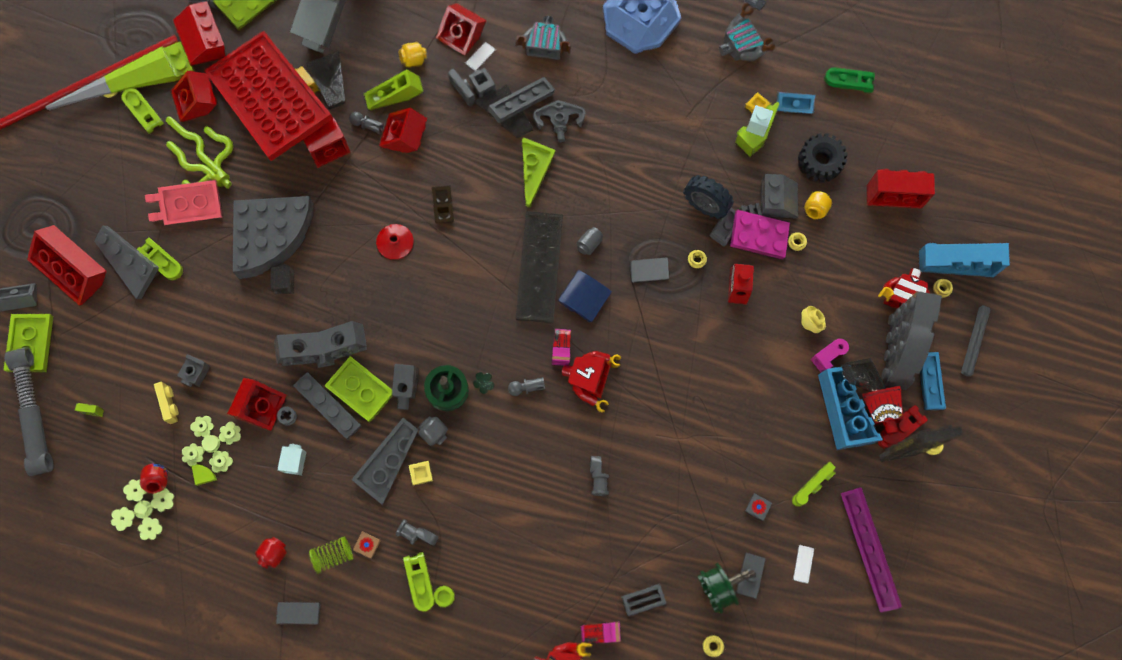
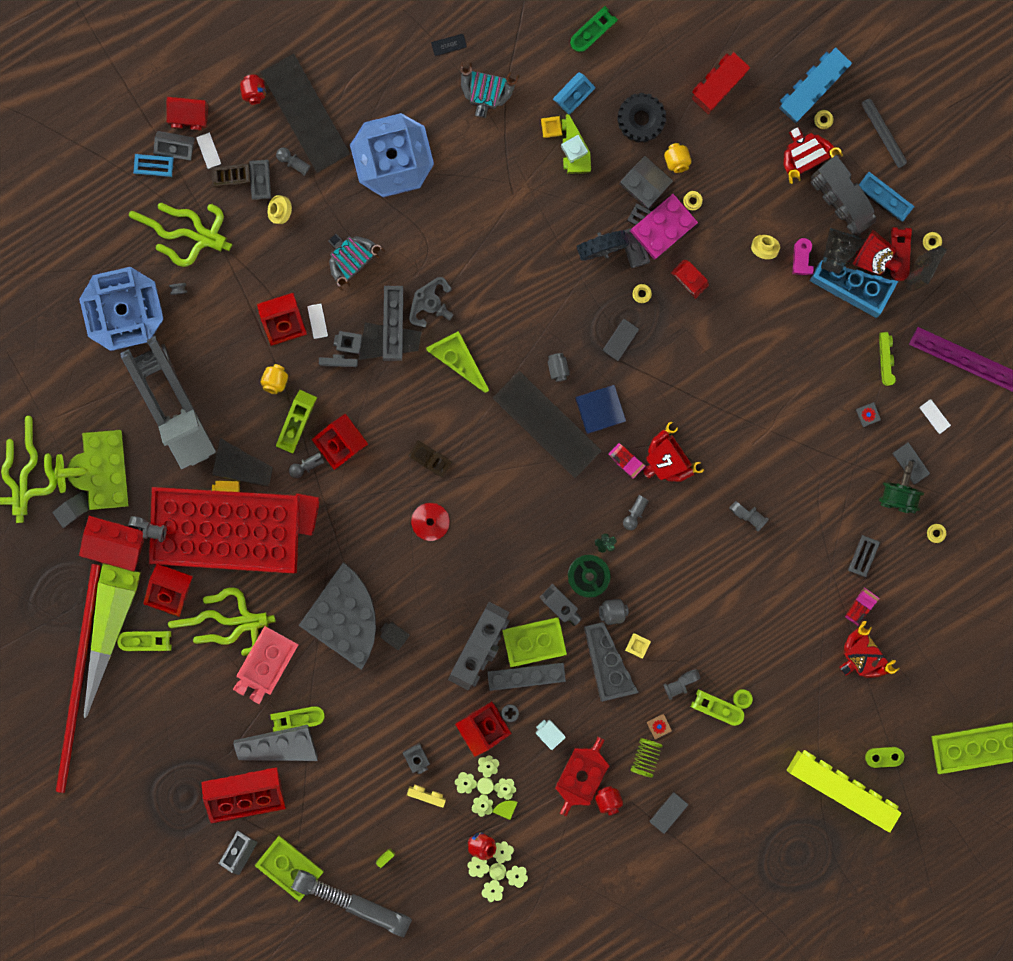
camera: 45 degrees left, 15 degrees up
none -> dark grey connector [128,516,167,542]
none -> red plate [555,737,609,817]

